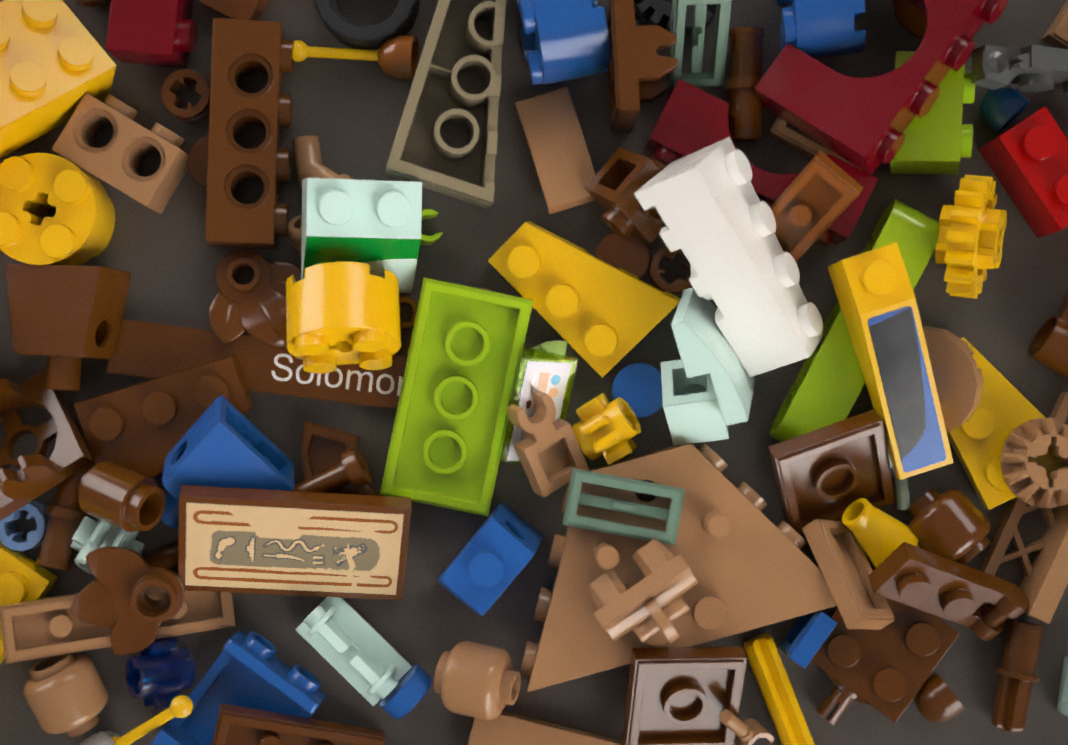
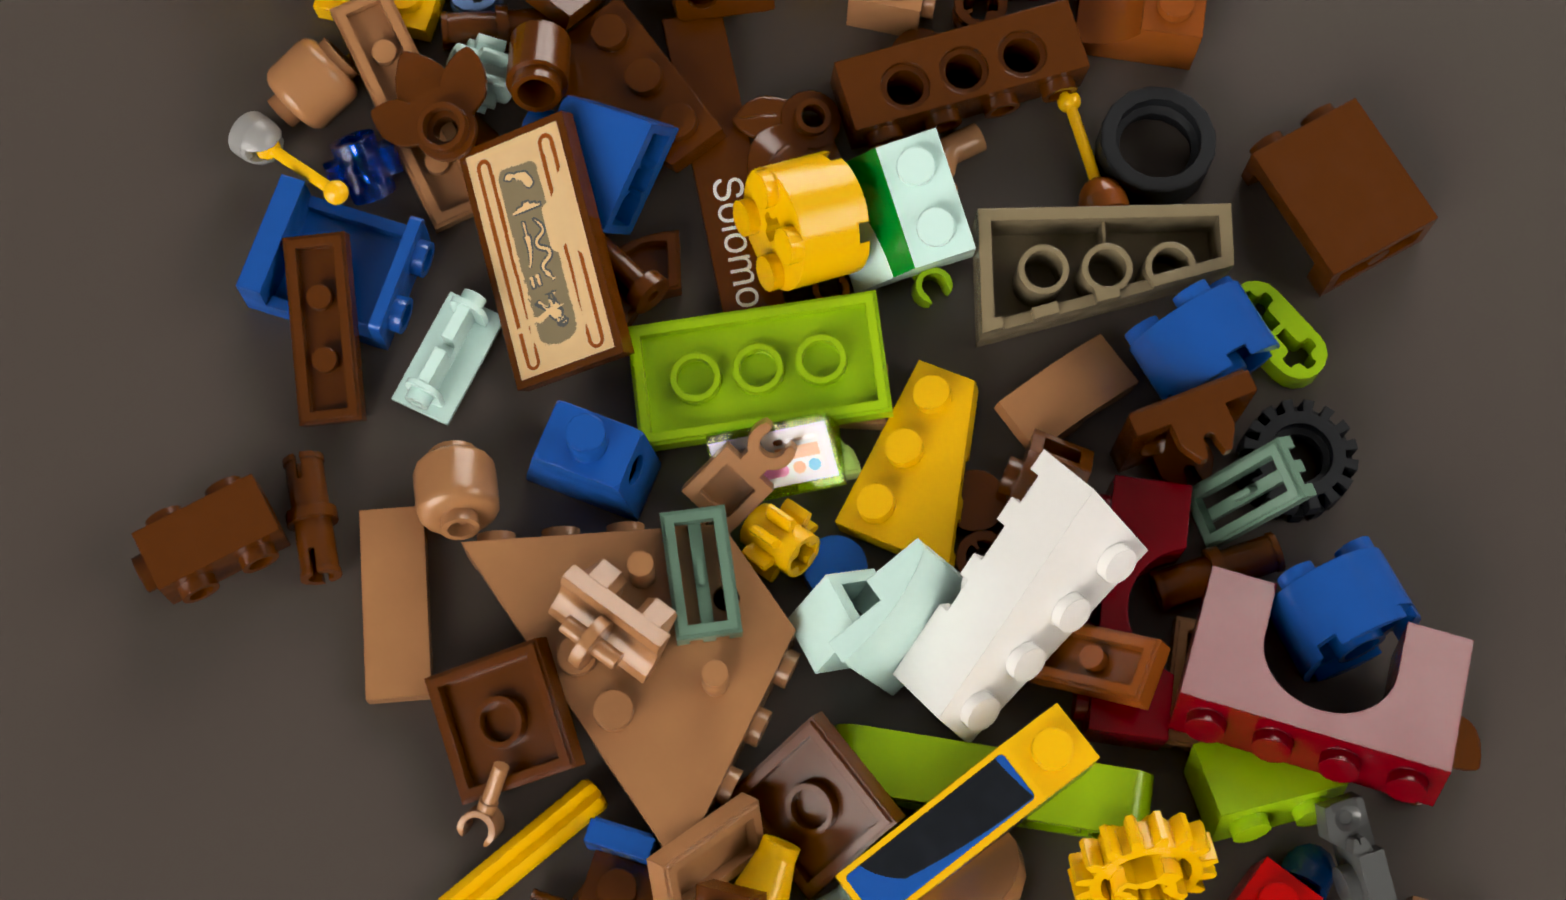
camera: 70 degrees right, 15 degrees down
blue tile [379,664,432,719] -> none

